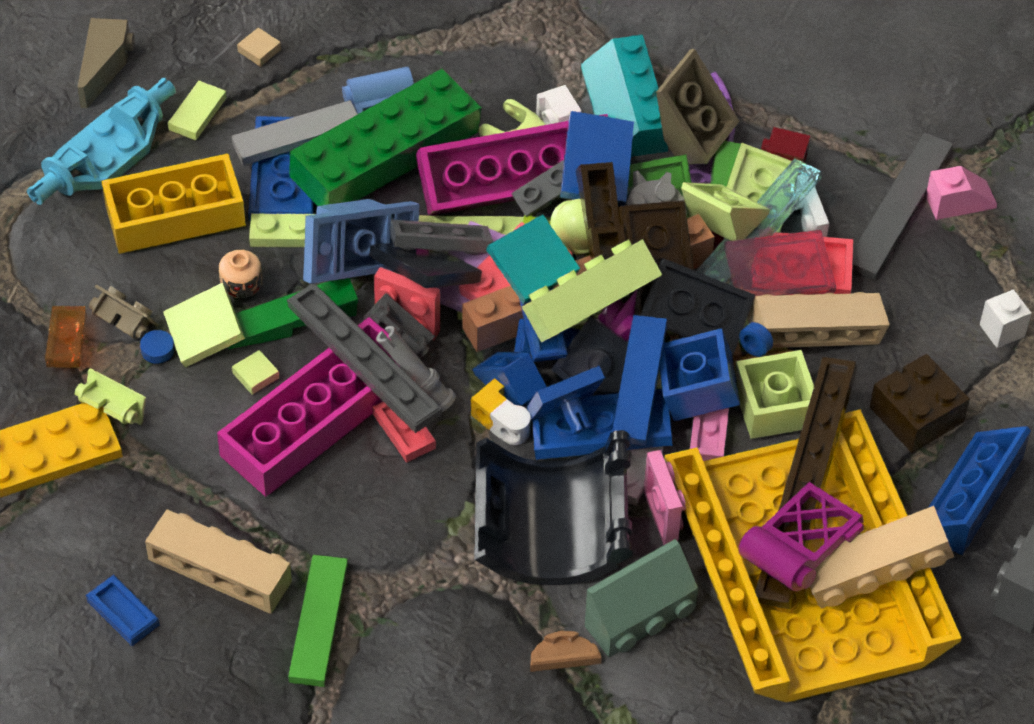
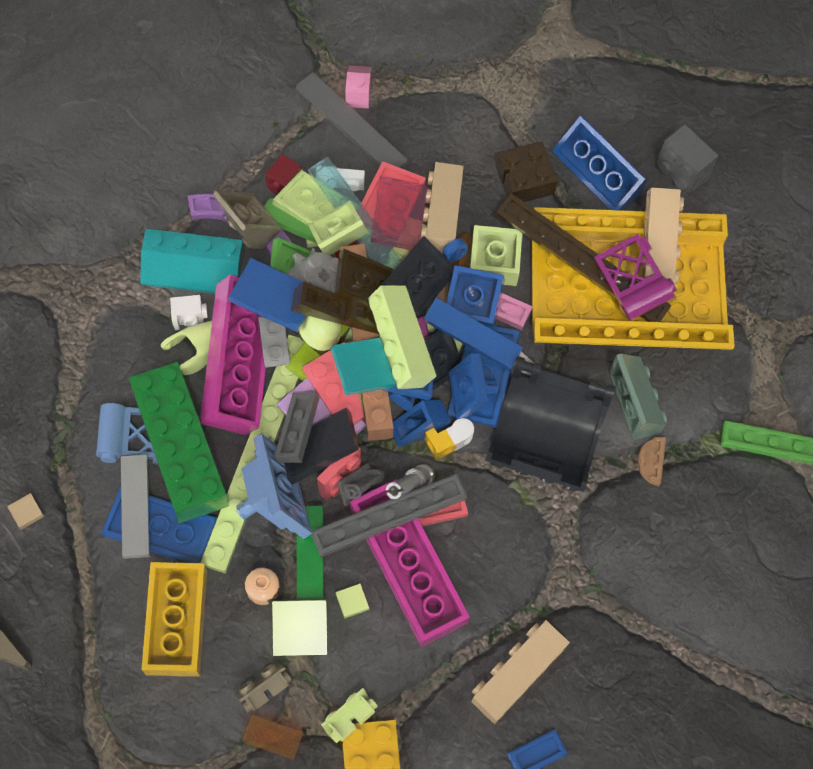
camera: 75 degrees left, 15 degrees up
medium azure plate [27,78,176,205] -> none
blue tile [140,330,175,364] -> none
yellowish green tile [168,81,227,140] -> none
bright green tile [288,555,348,687] -> none
bright pink plate [643,450,686,545] -> none
white brick [980,289,1031,348] -> none

